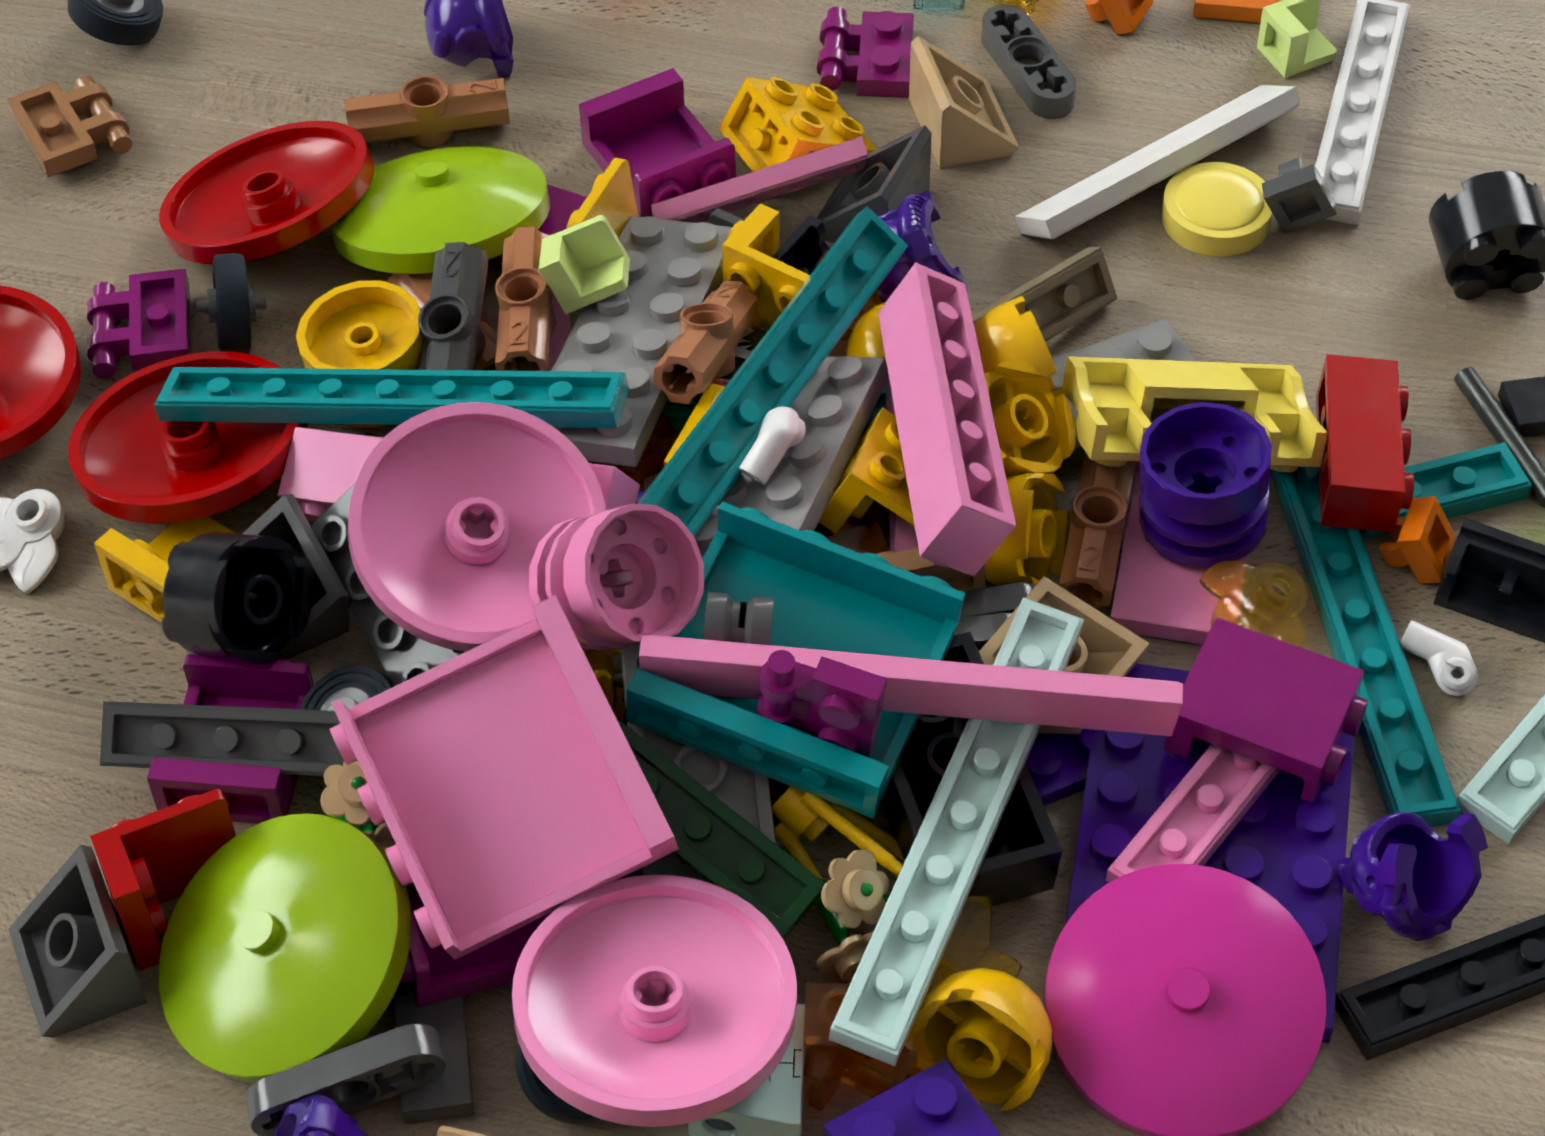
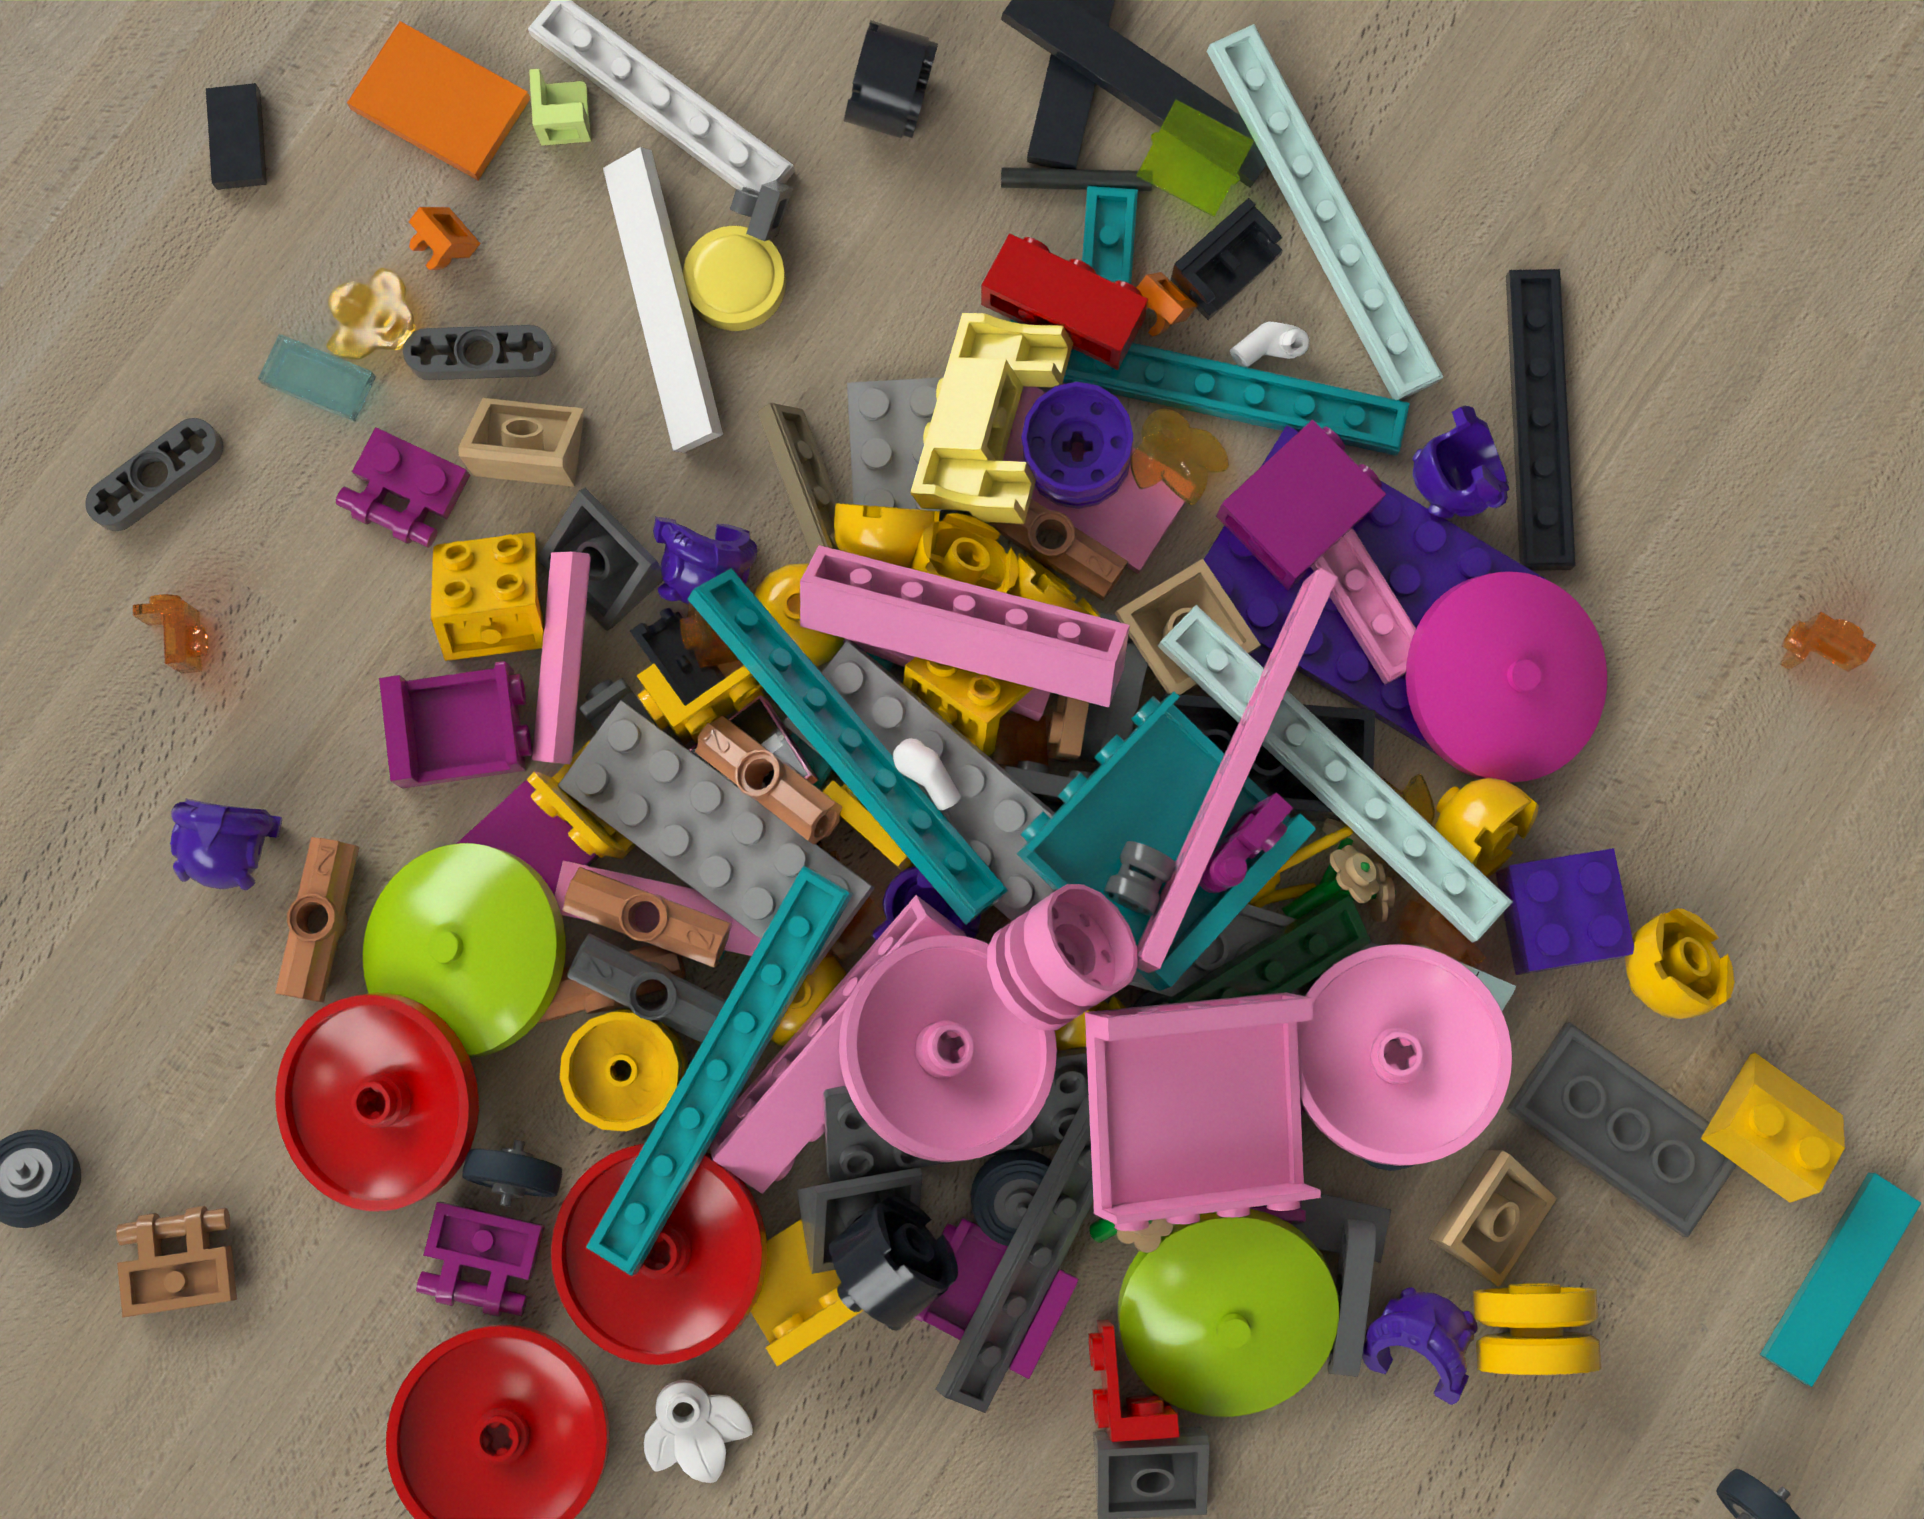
camera: 70 degrees left, 30 degrees up
yellowish green panel [538,215,630,314] -> none

